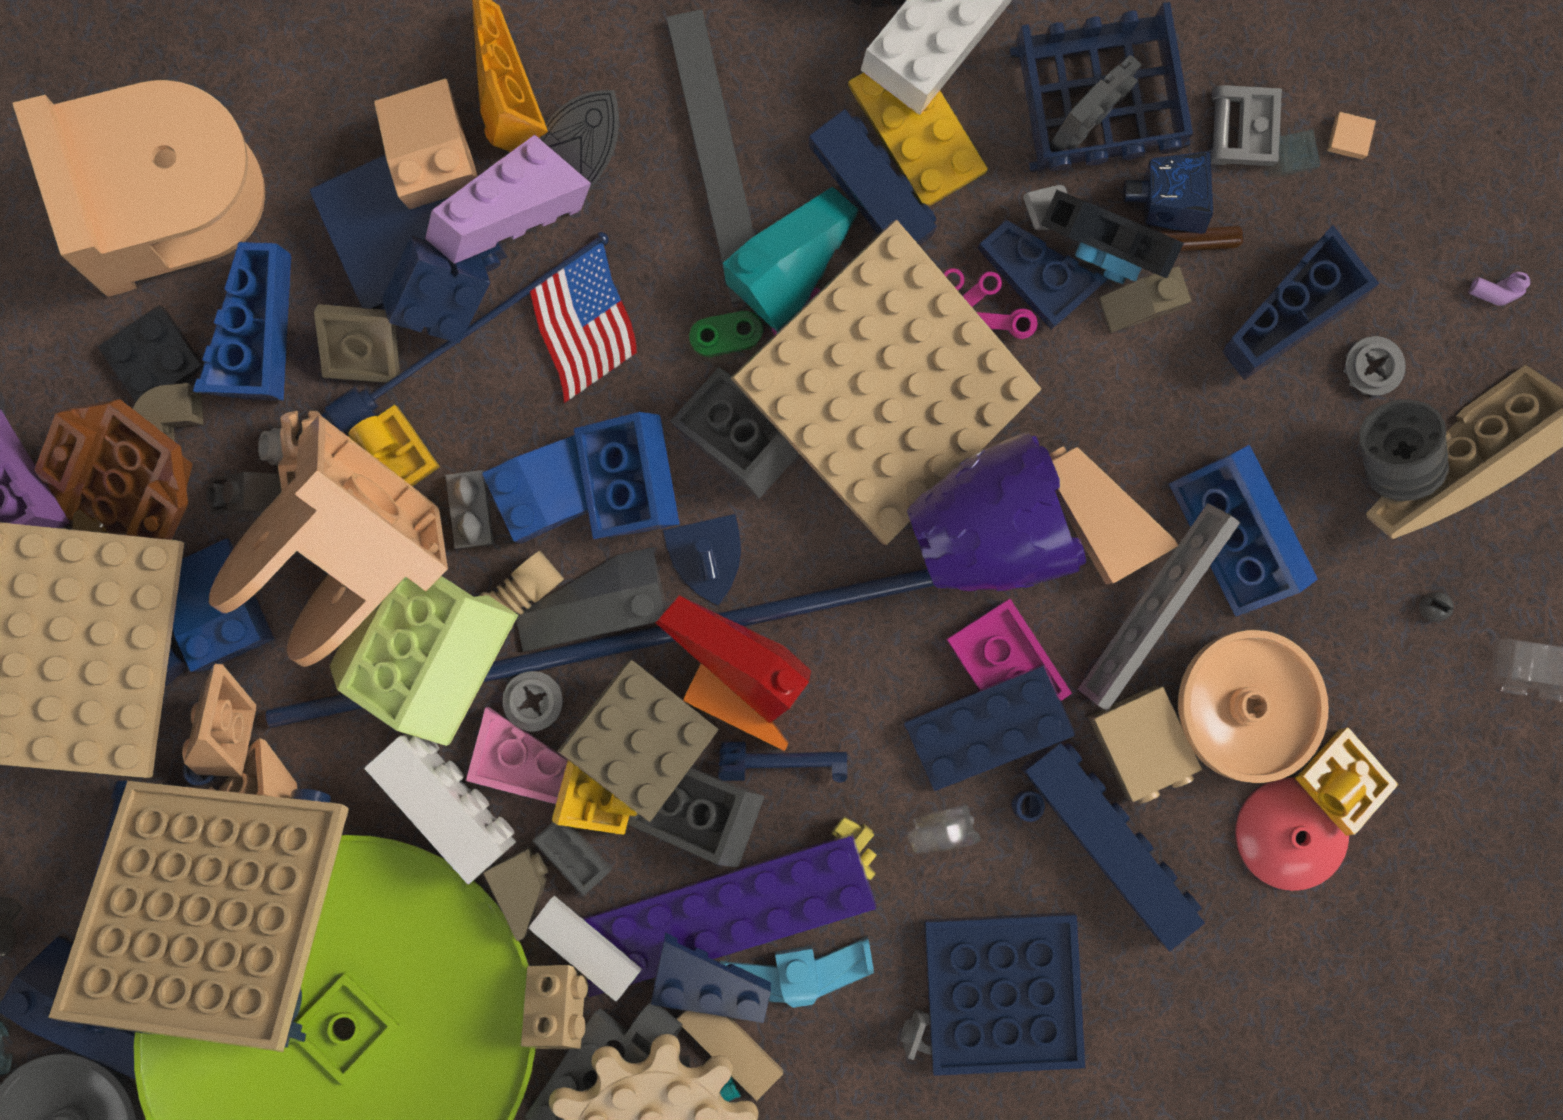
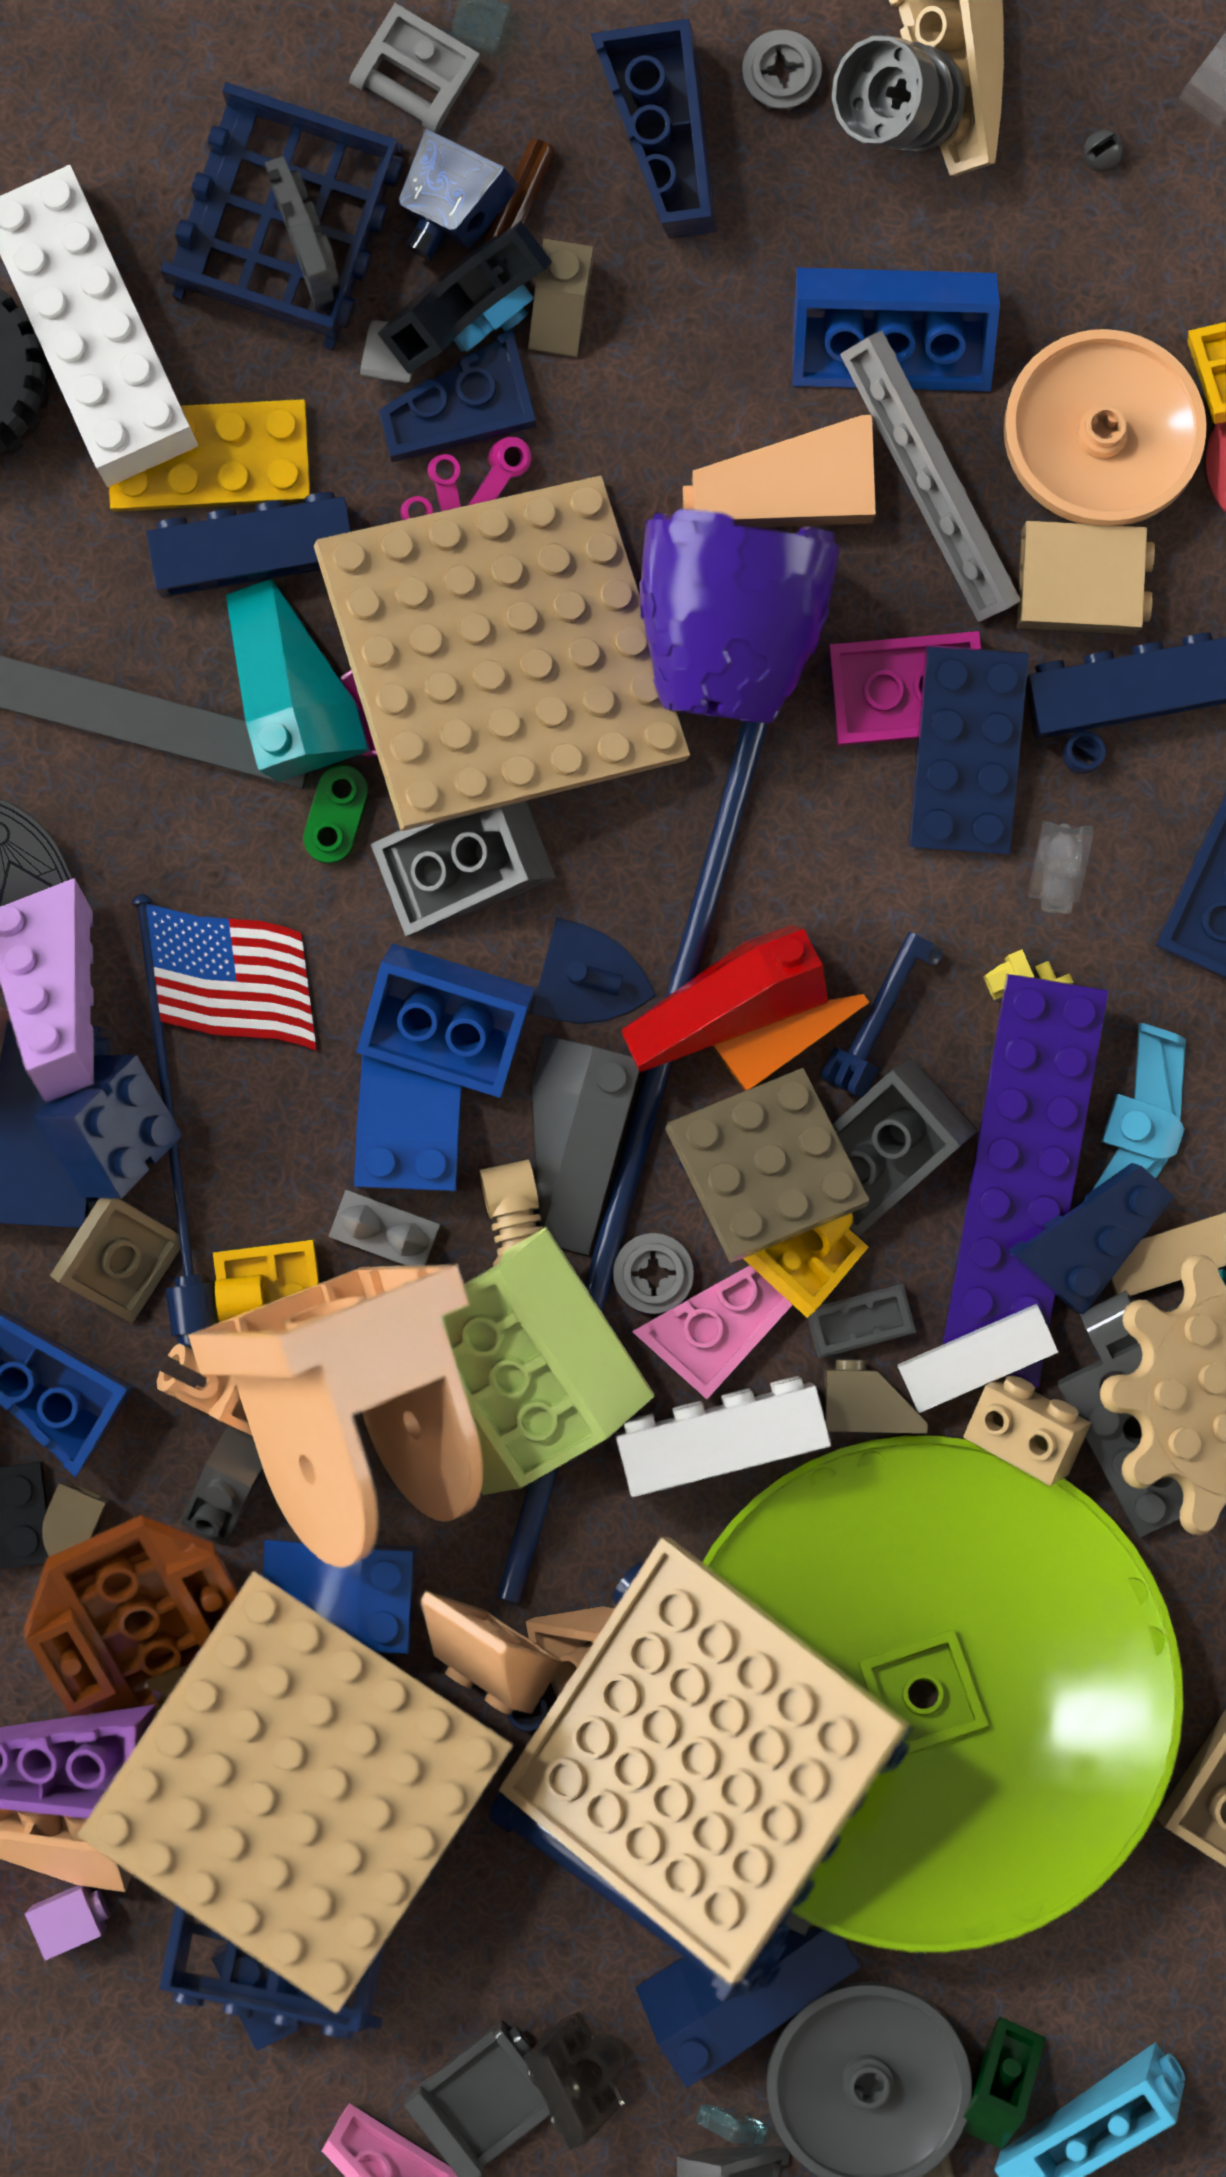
camera: 65 degrees left, 0 degrees up
white plate [258,428,283,466] -> none

